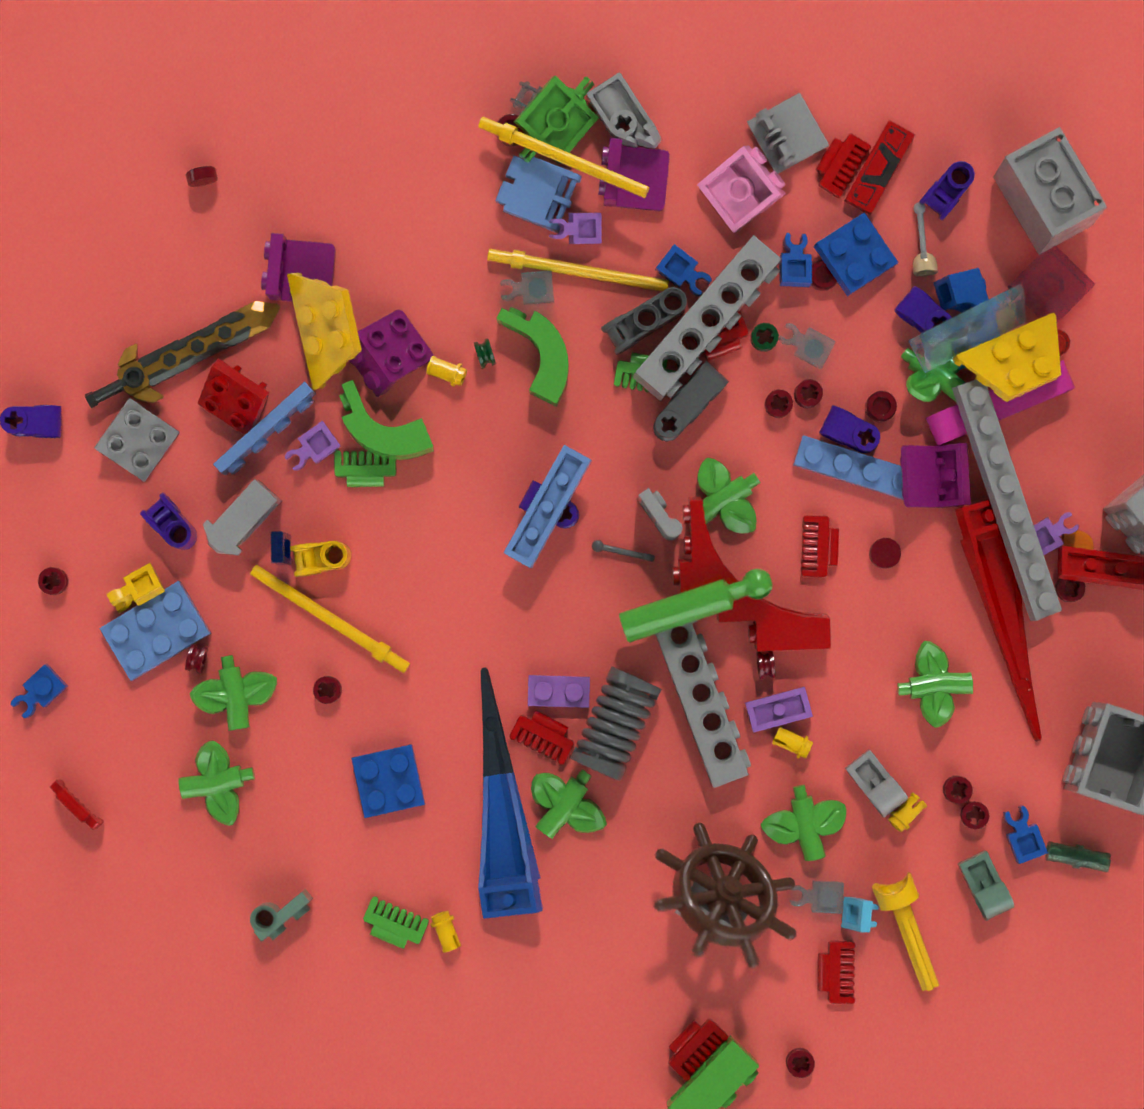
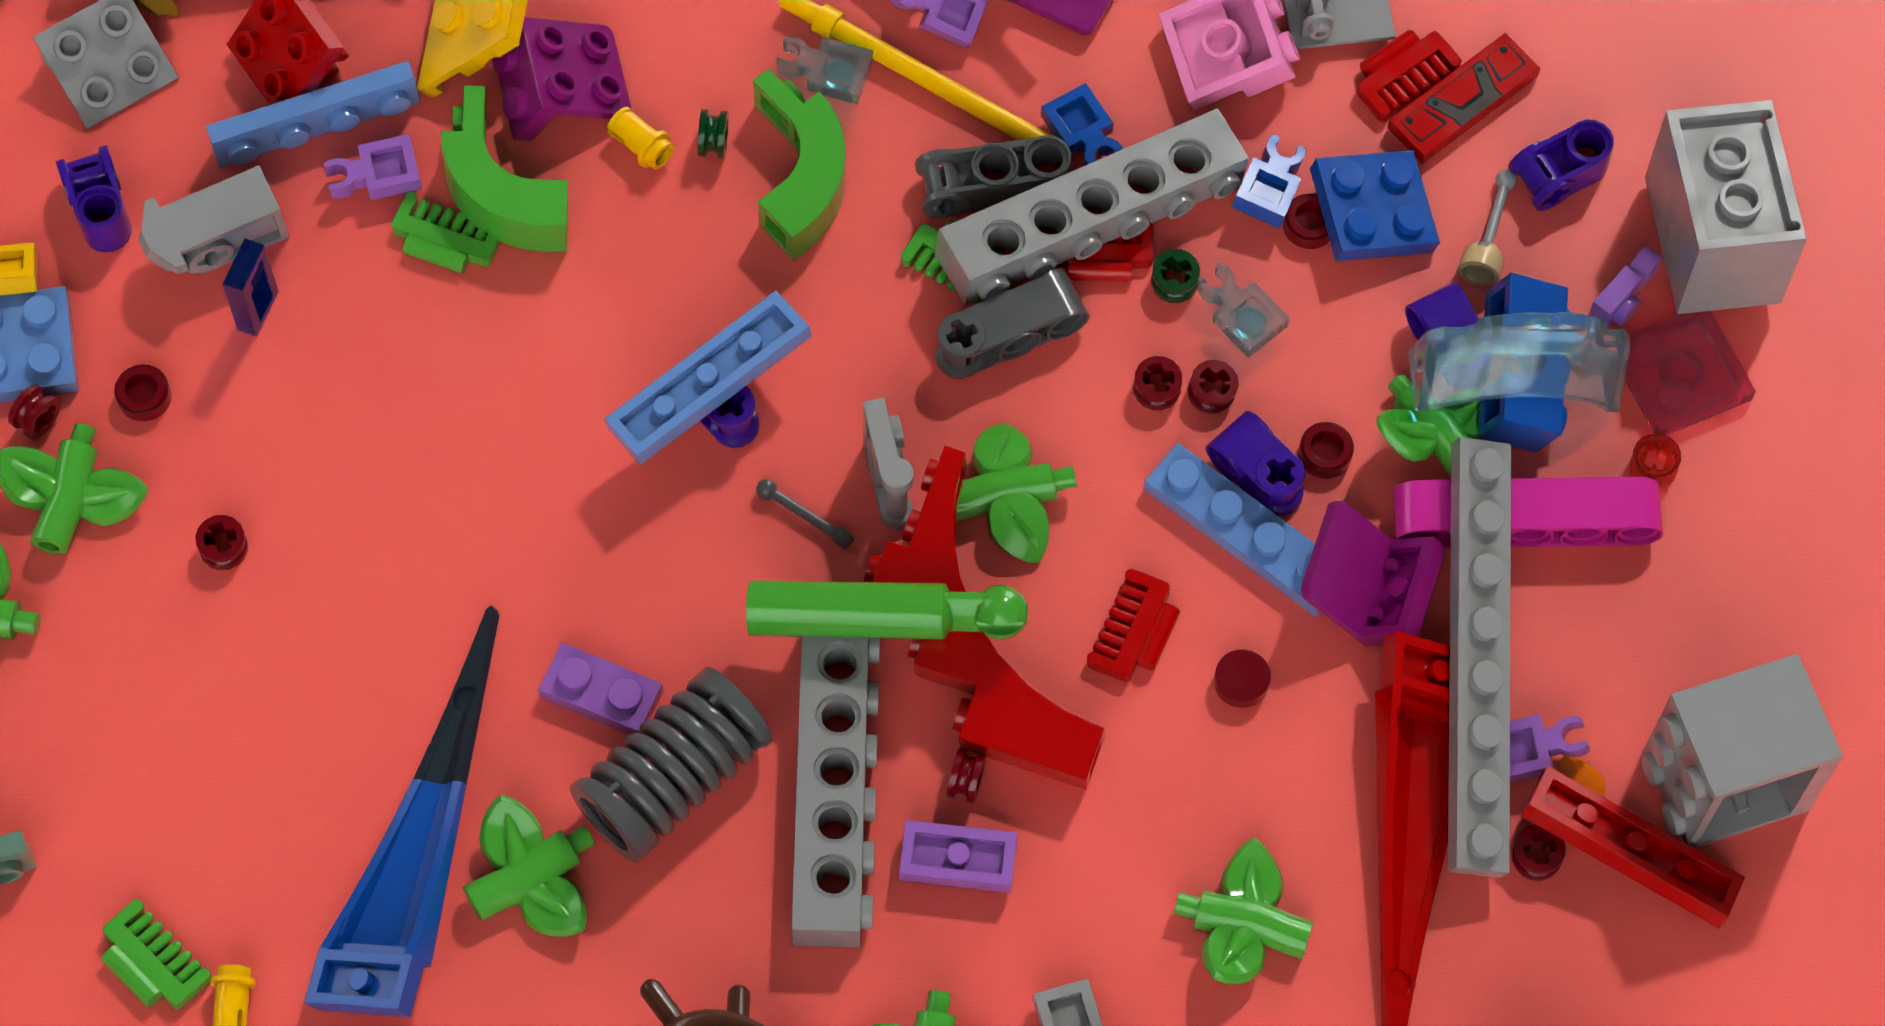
camera: 20 degrees right, 20 degrees down
yellow bar [250,564,411,673] -> none
yellow piece [290,541,352,577] -> none
blue plate [351,744,425,818] -> none
red piece [509,711,574,765] -> none
yellow pin [772,726,813,759] -> none
yellow wing [953,312,1061,402] -> none
none -> dark red tile [114,364,172,421]
none -> medium lavender plate [1585,246,1663,337]

